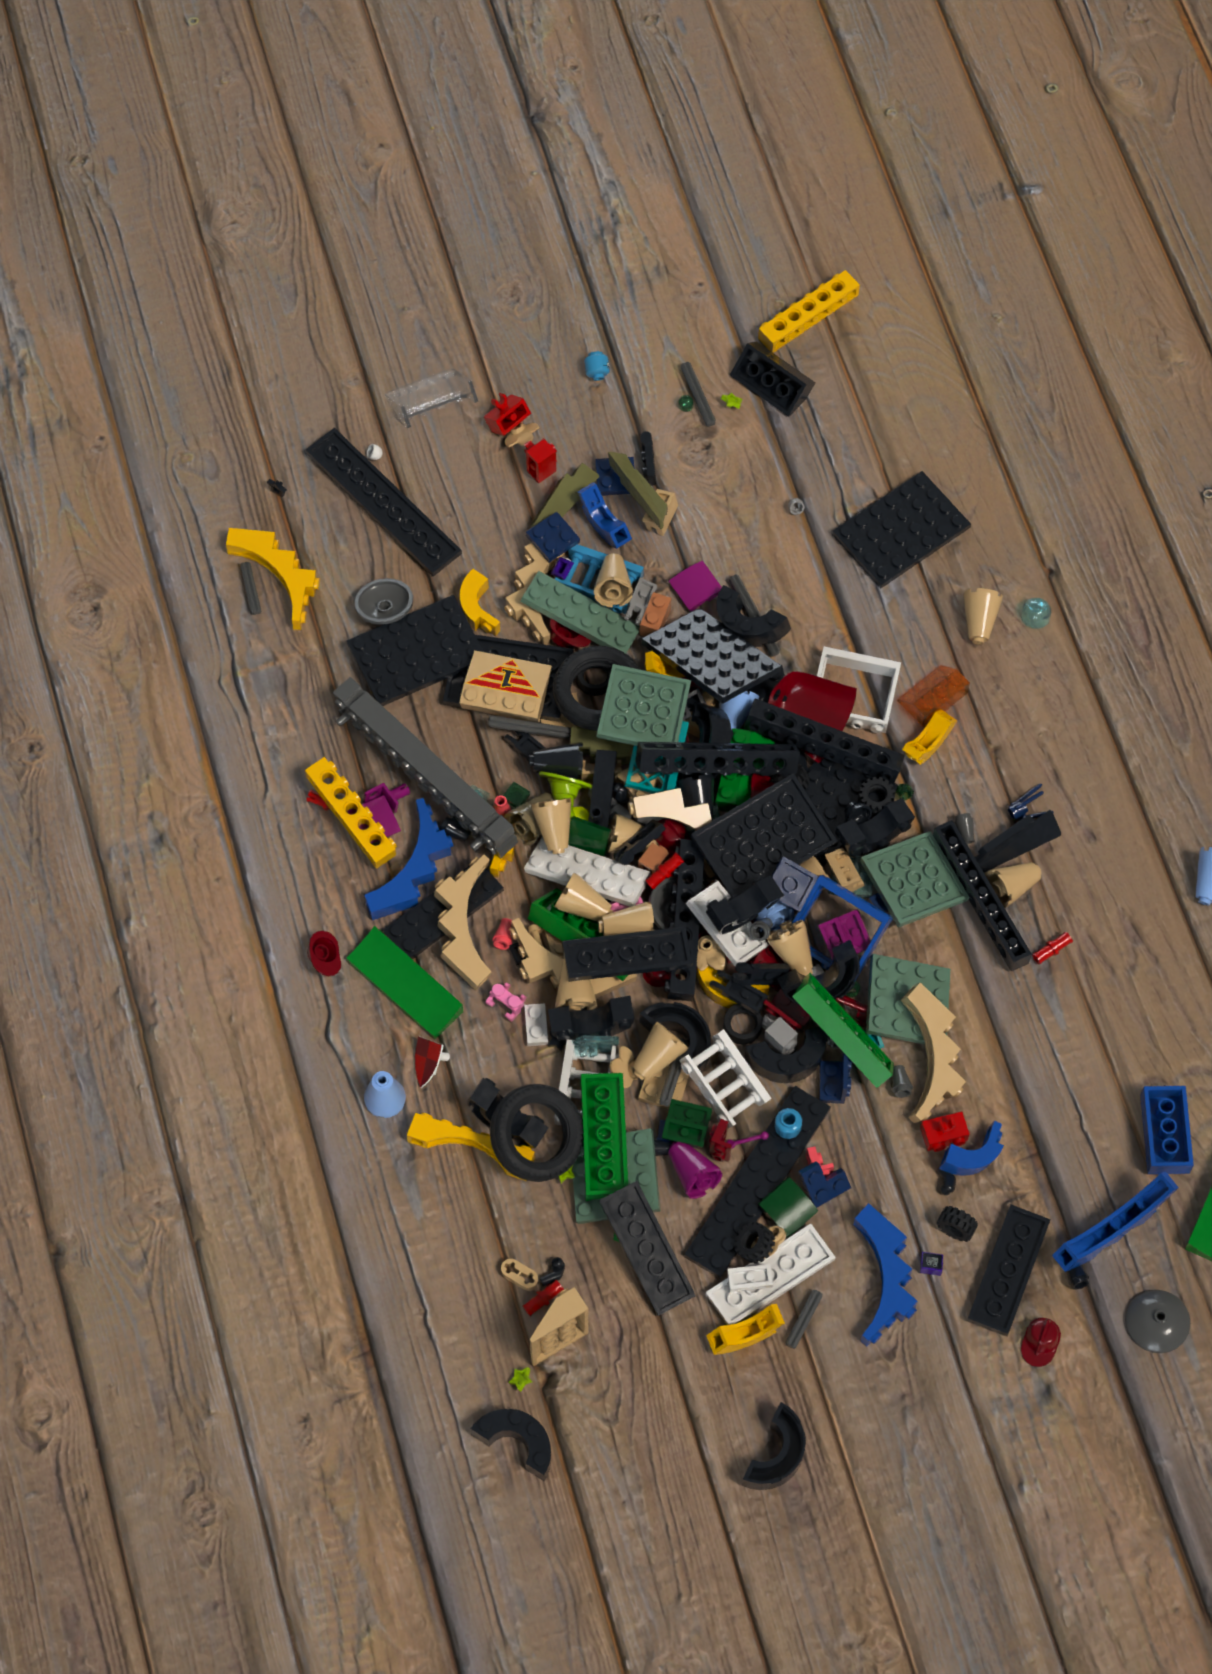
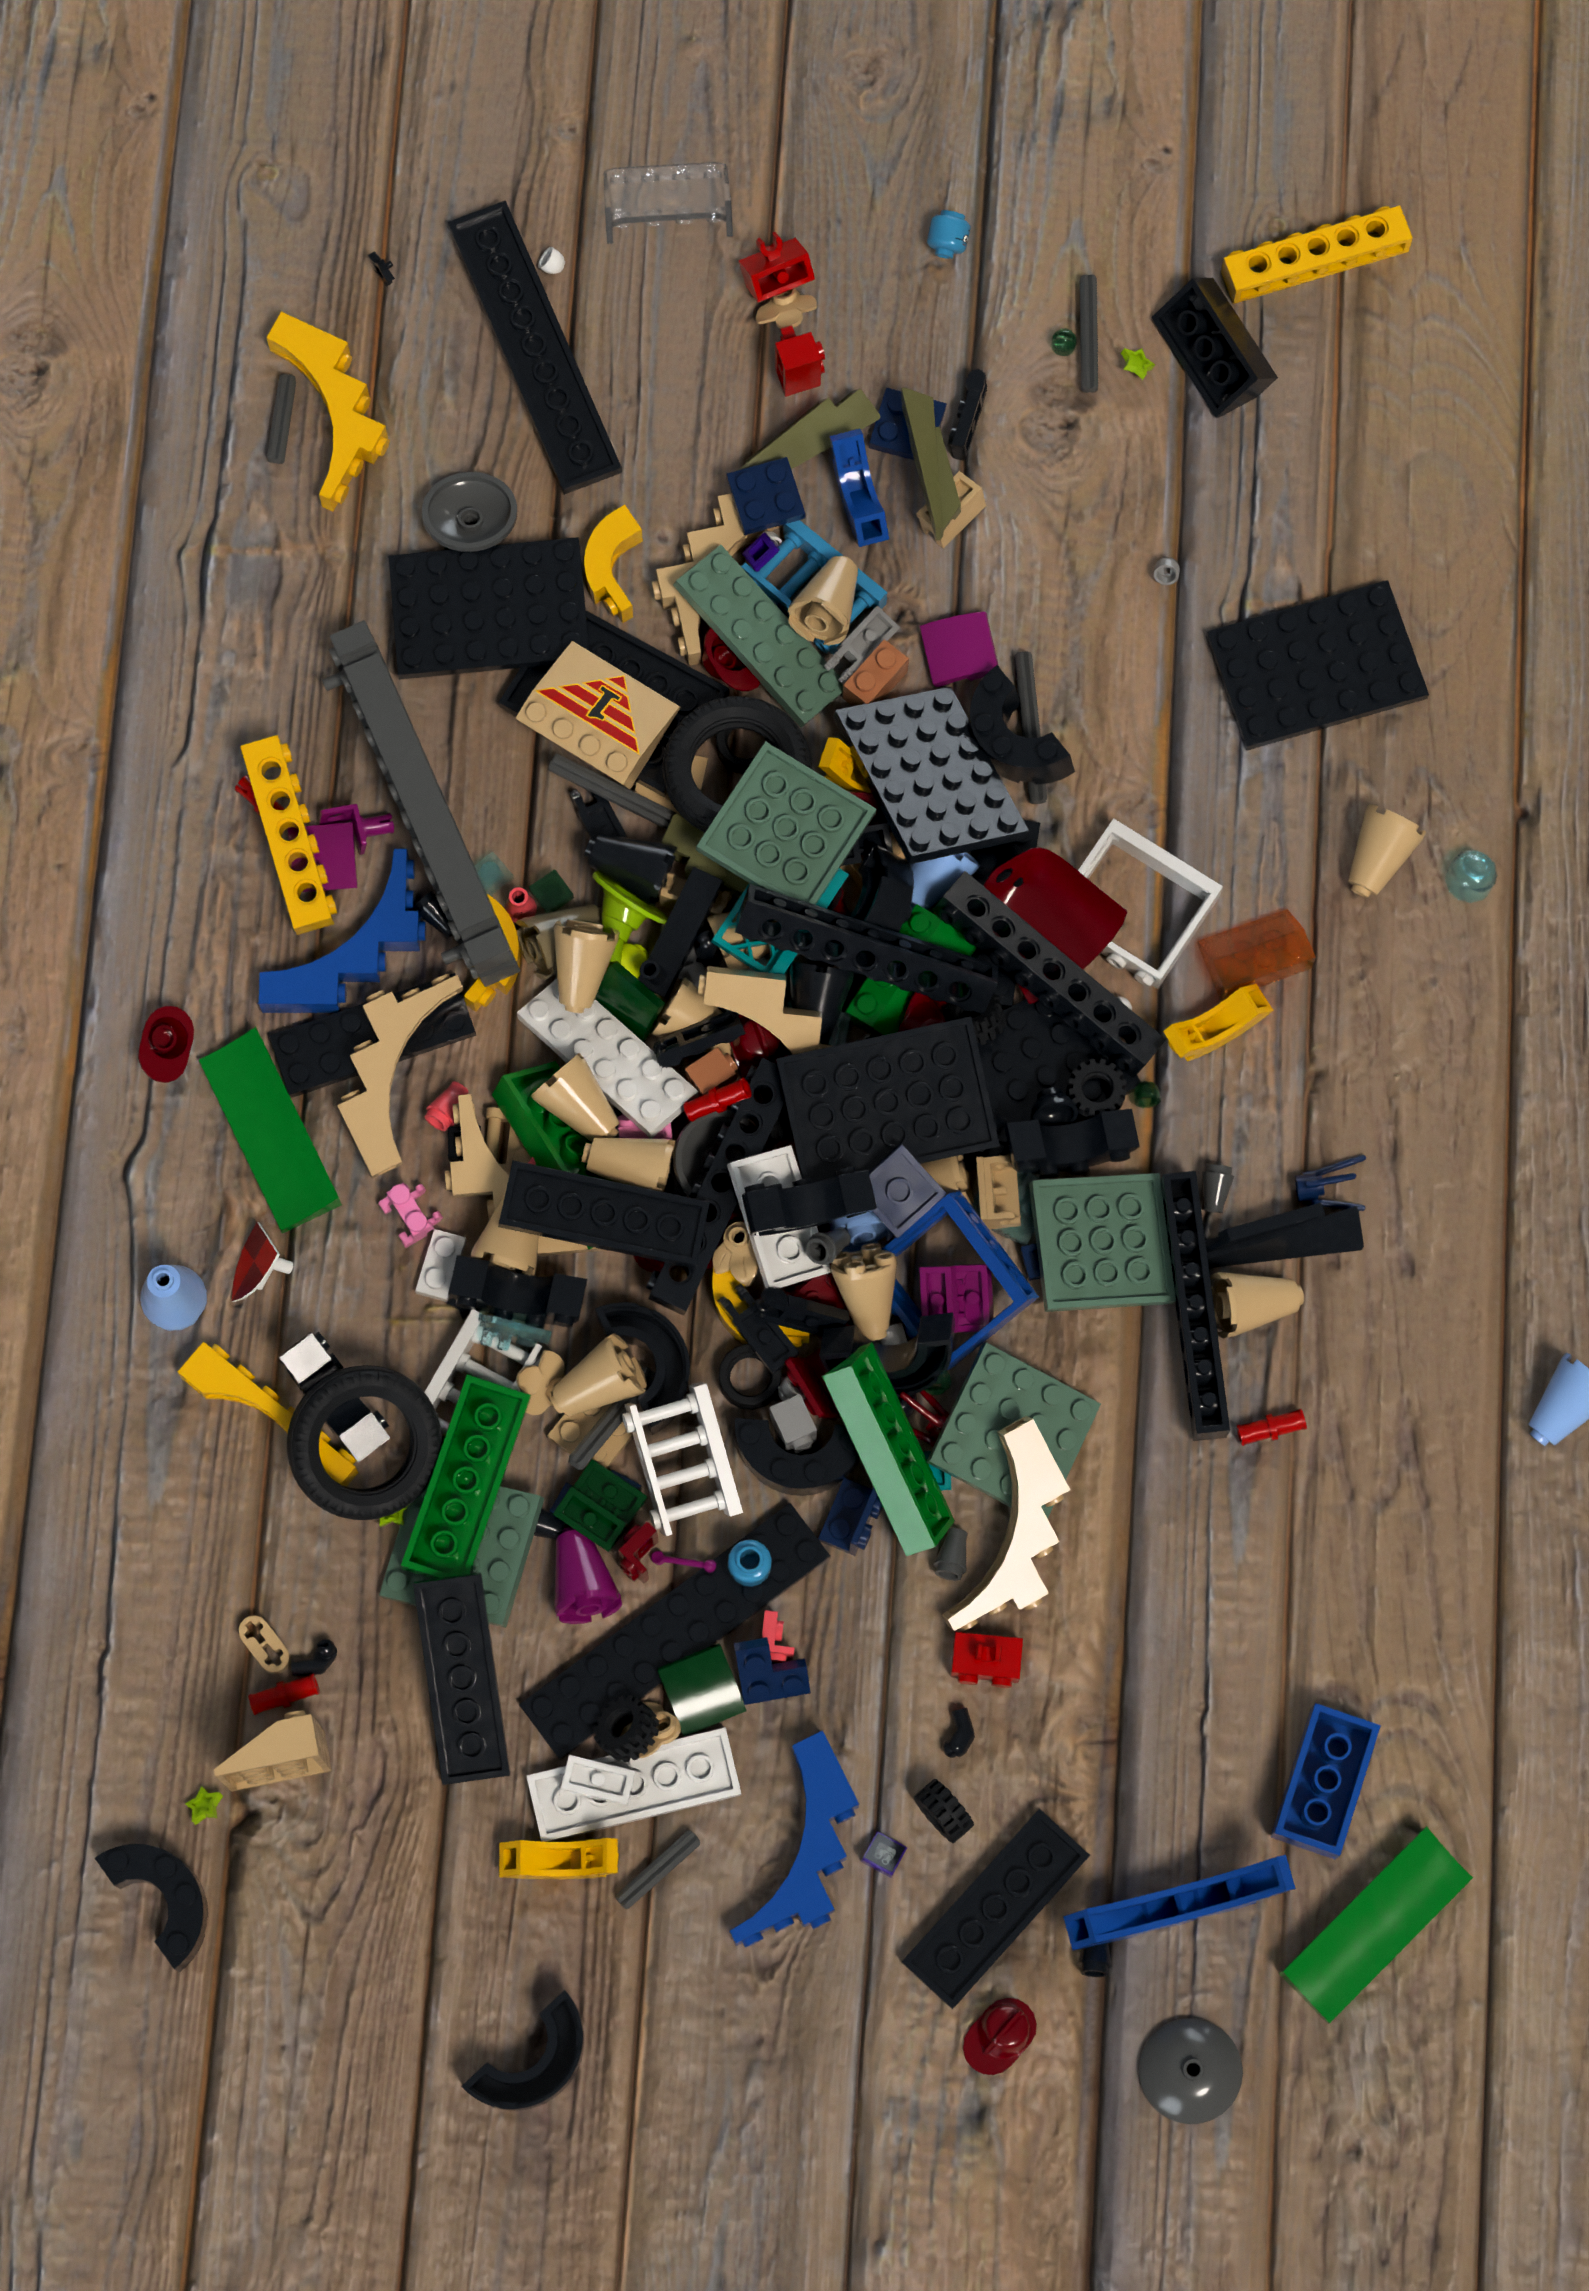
camera: 20 degrees right, 10 degrees up
blue arch [939,1121,1004,1176] -> none

